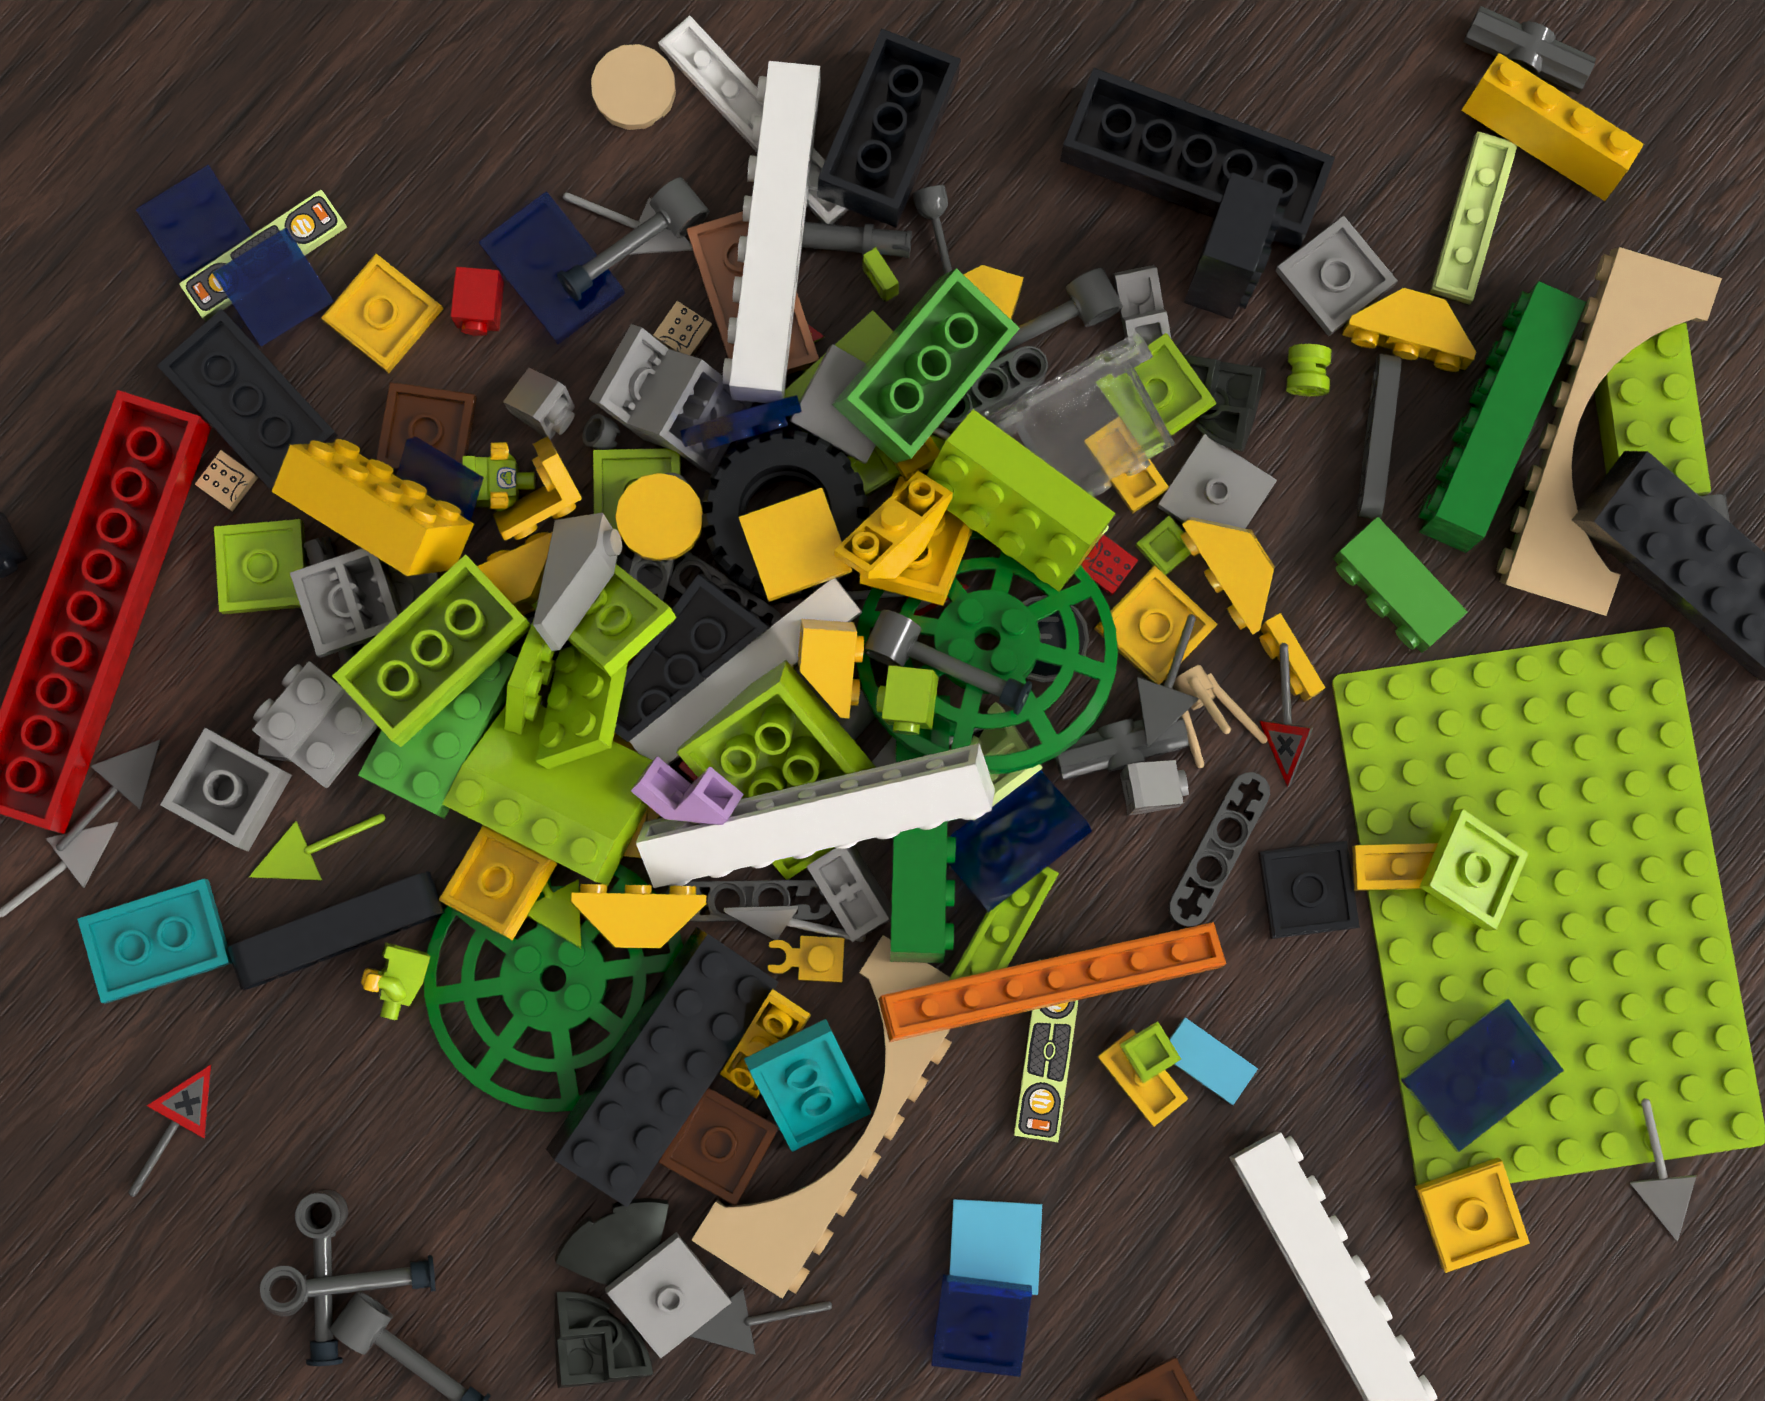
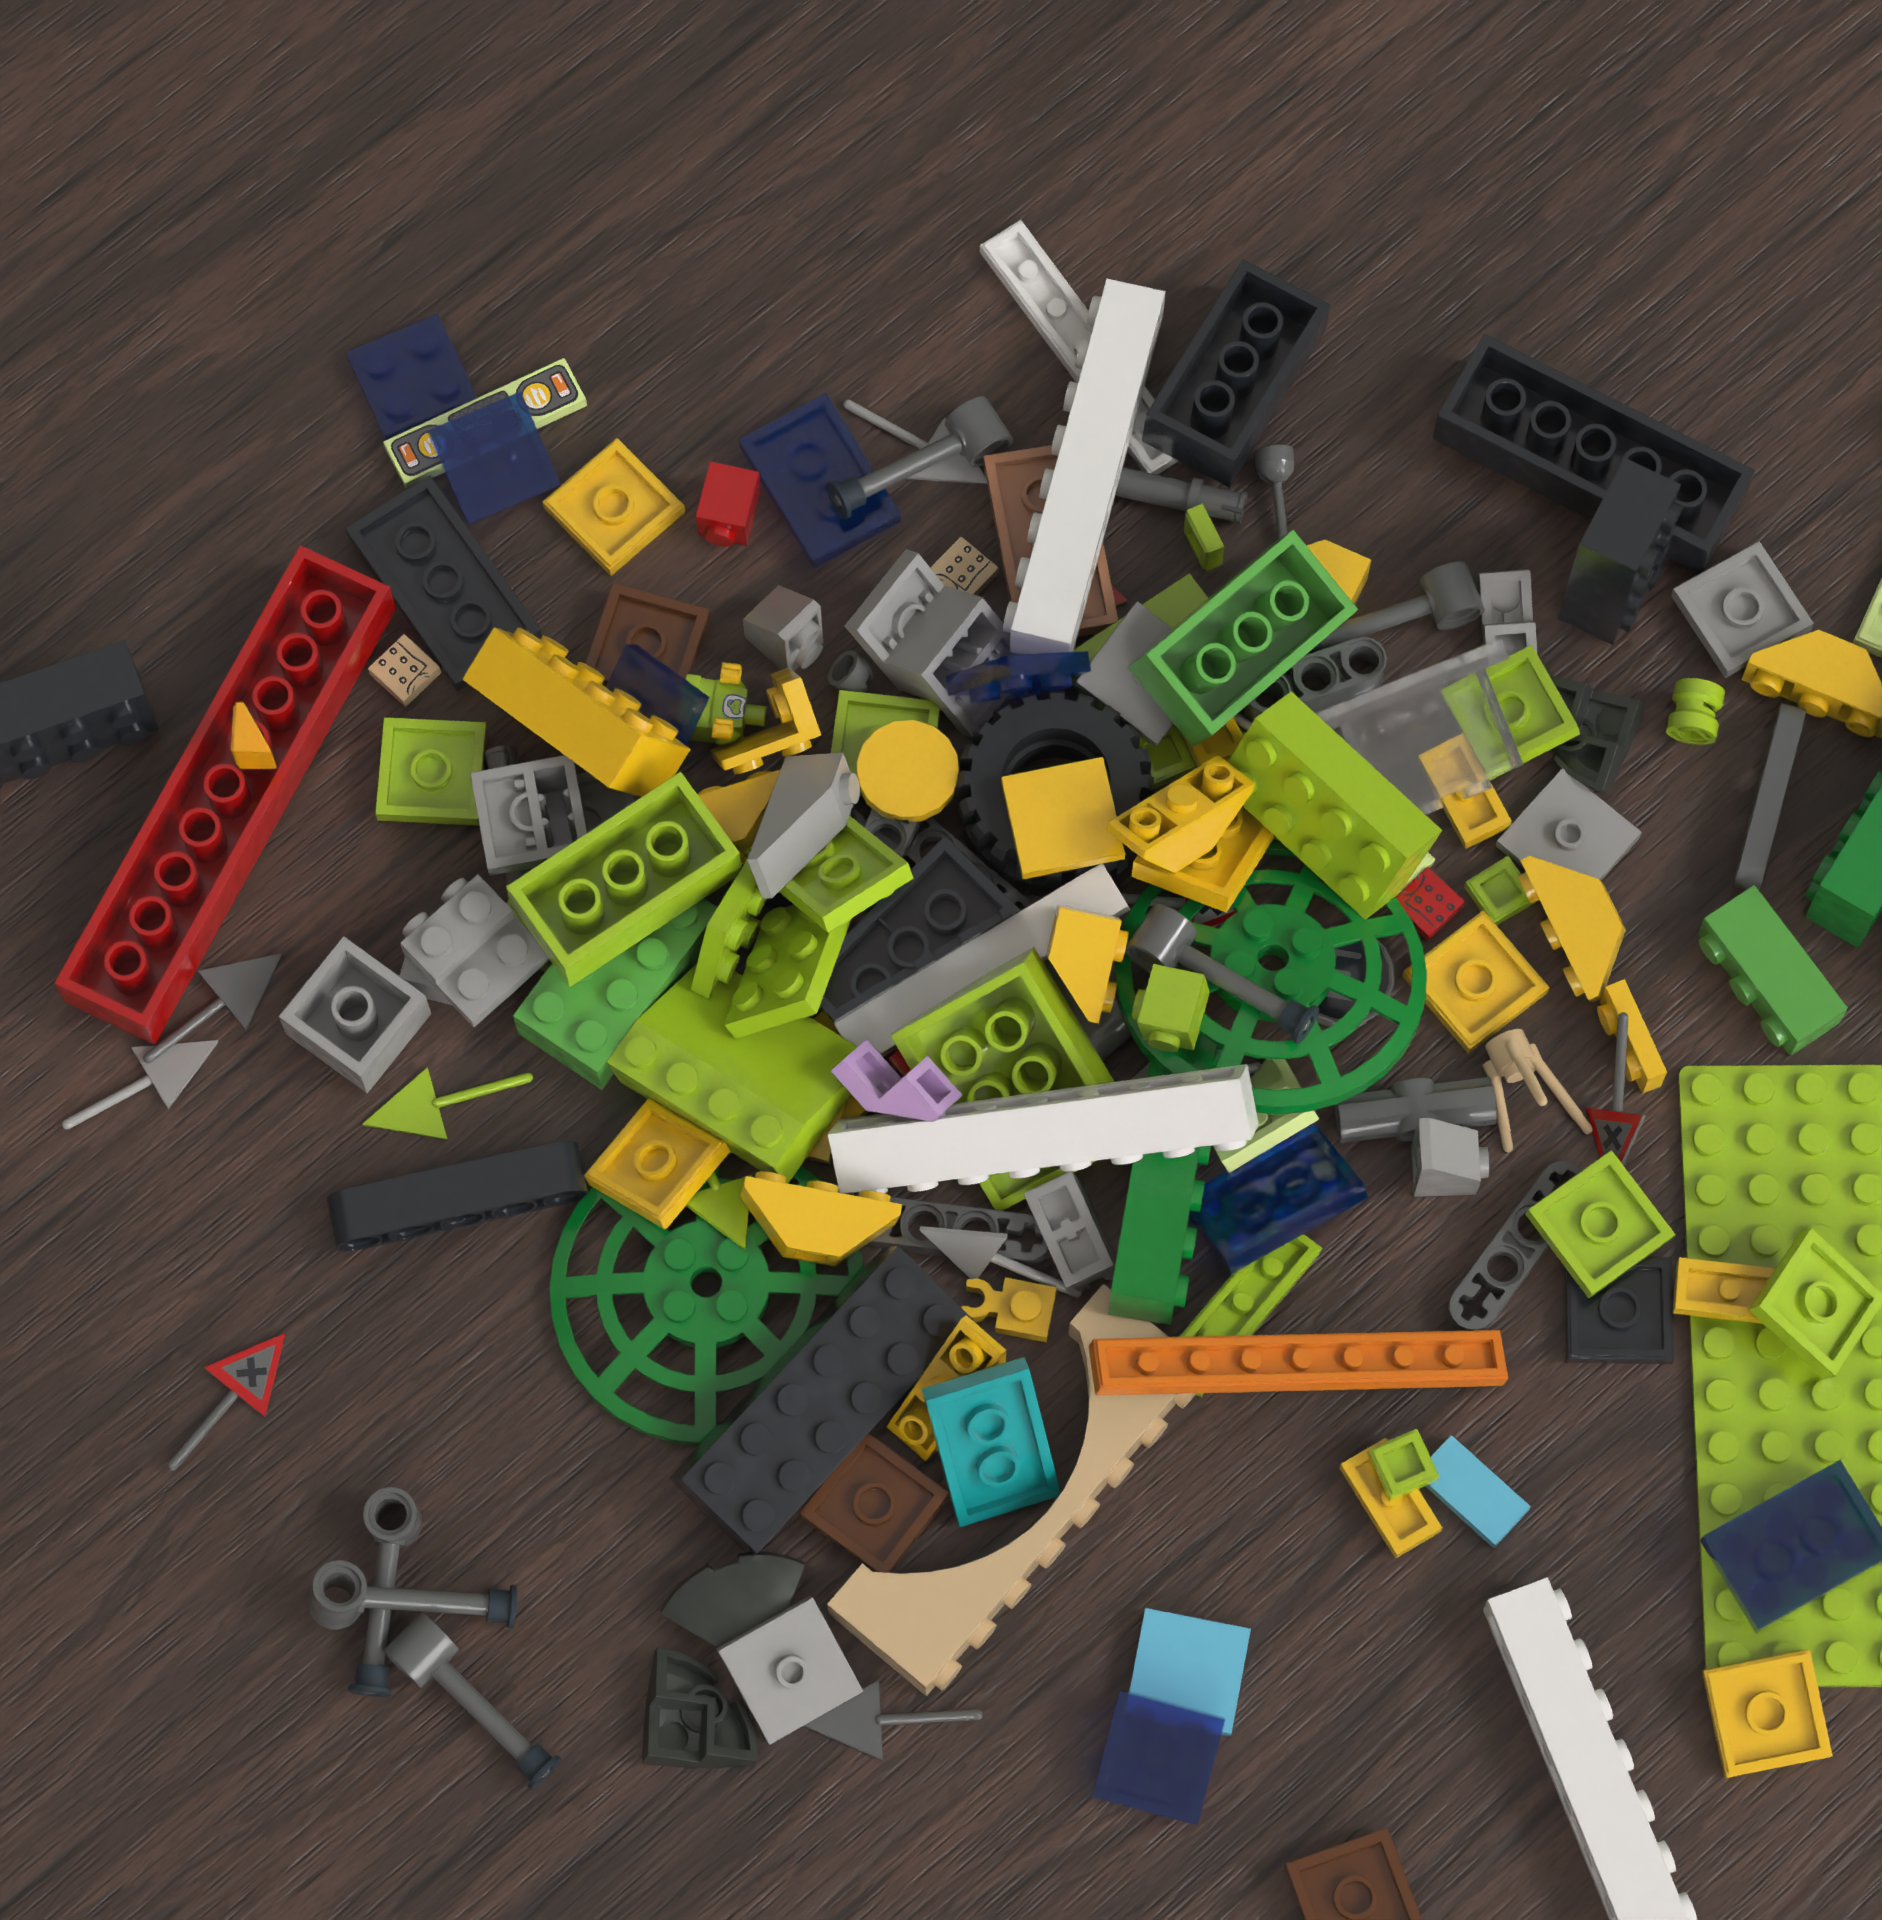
camera: 10 degrees right, 10 degrees down
teal plate [77,879,232,1004] -> none
lime piece [361,942,430,1020] -> none
tan tile [591,44,676,130] -> none
tile [1014,960,1078,1142] -> none
dark grey piece [1136,614,1199,748] -> none
none -> light orange slope [231,702,277,769]
none -> lime plate [1525,1150,1676,1298]

